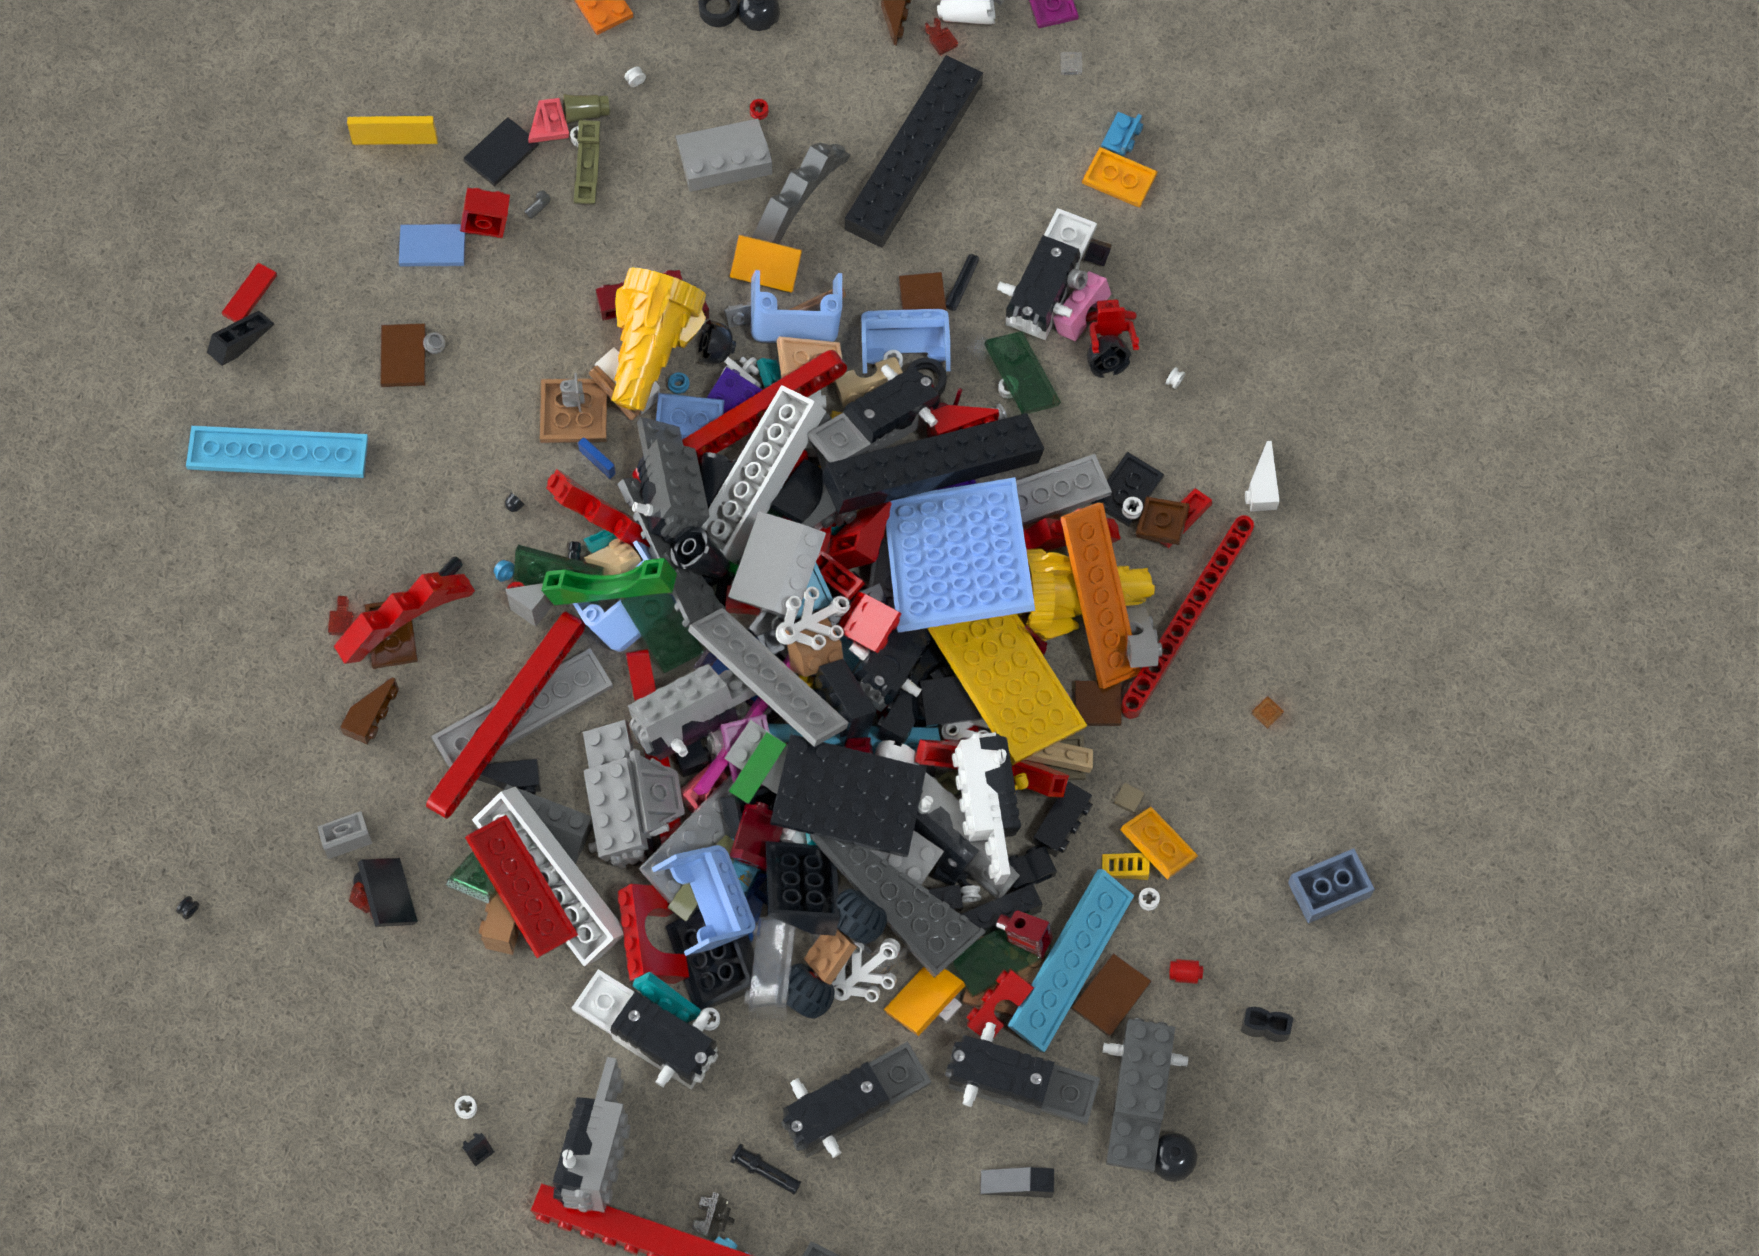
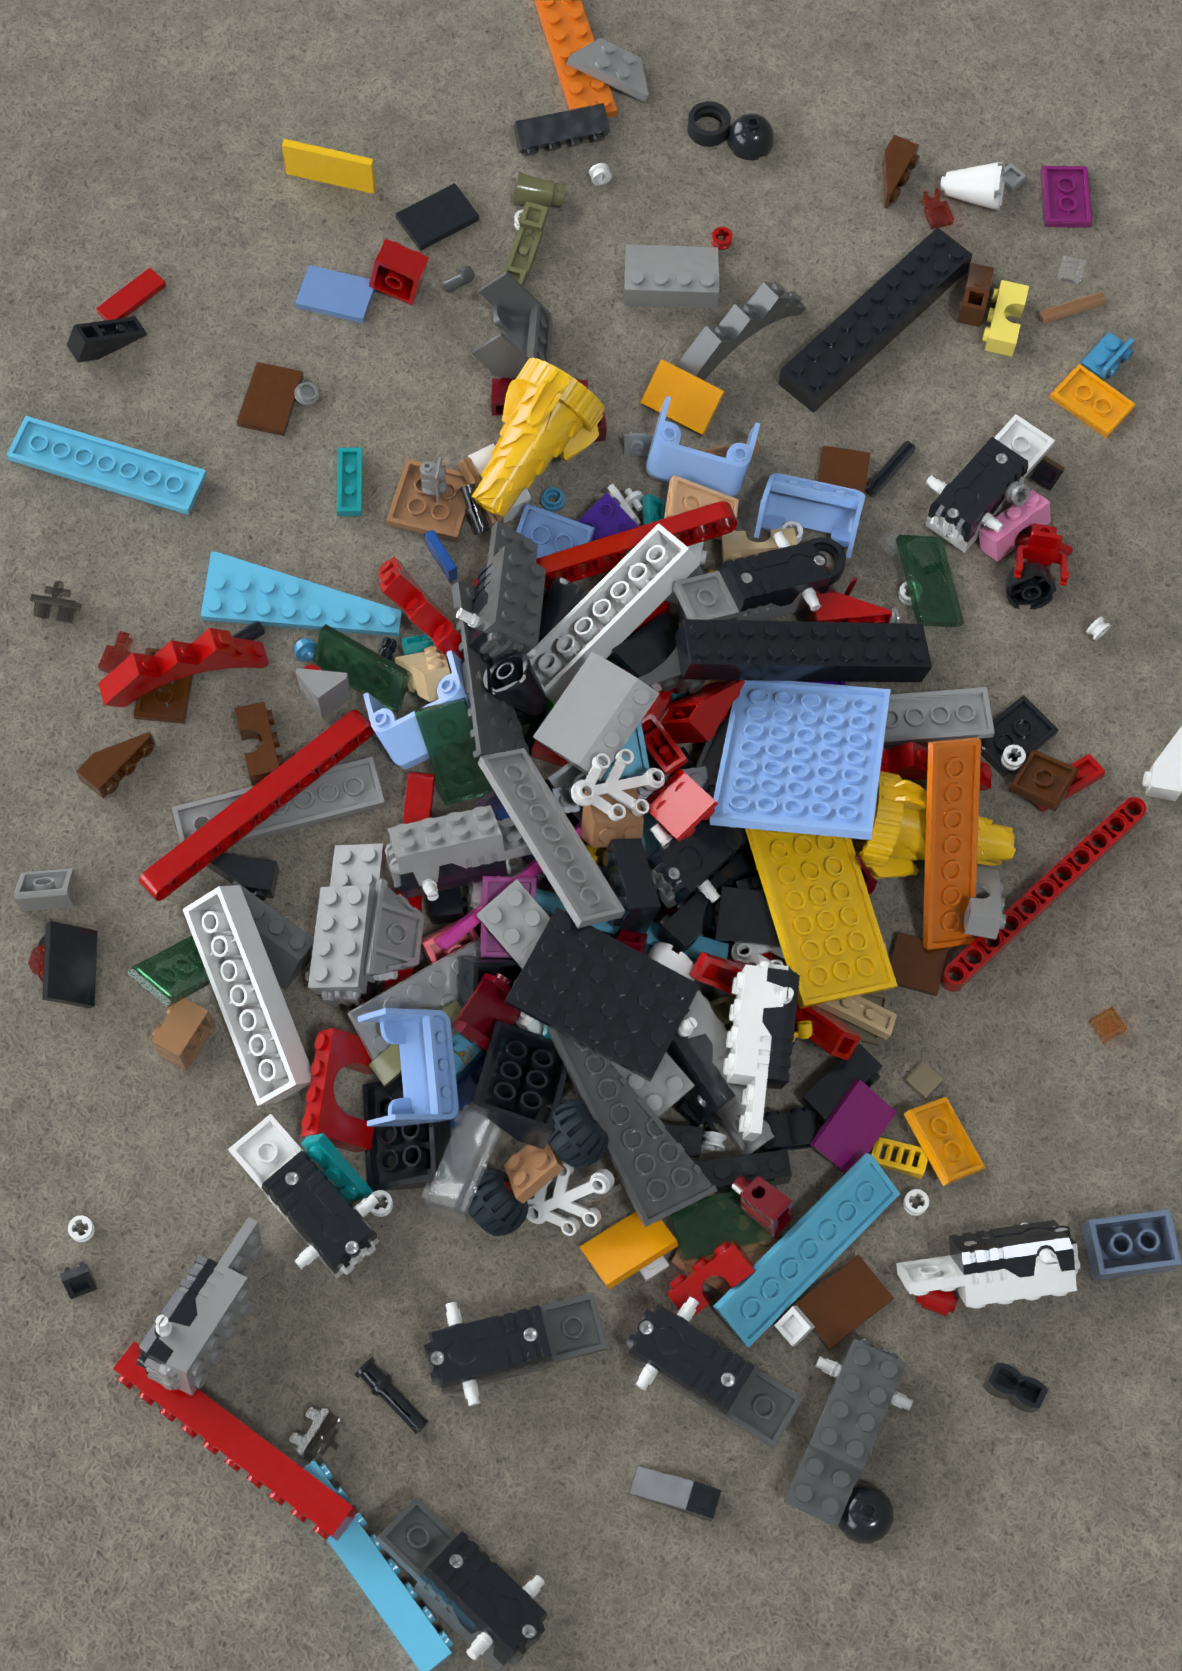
camera: 15 degrees right, 0 degrees up
red plate [465,815,578,959] -> none
black hinge [505,493,525,512] -> none
coral wing [528,98,569,143] -> none
green arch [541,558,677,605] -> none
black cylinder [698,320,736,365] -> none
green tile [729,732,786,804] -> none
none -> clear smoke hips [30,580,82,623]
none -> medium azure wing [201,551,402,637]
none -> reddish brown arch [234,702,284,786]
none -> teal plate [337,447,363,516]
none -> black pin [460,483,490,535]
none -> dark grey windscreen [472,271,553,379]
none -> black brick [513,103,610,156]
none -> white plate [774,1306,815,1347]
none -> magenta tile [810,1079,897,1174]
none -> piece [896,1220,1080,1308]
none -> reddish brown slope [957,263,994,327]
none -> light yellow arch [982,280,1029,357]
none -> medium nougat axle [1039,292,1106,324]

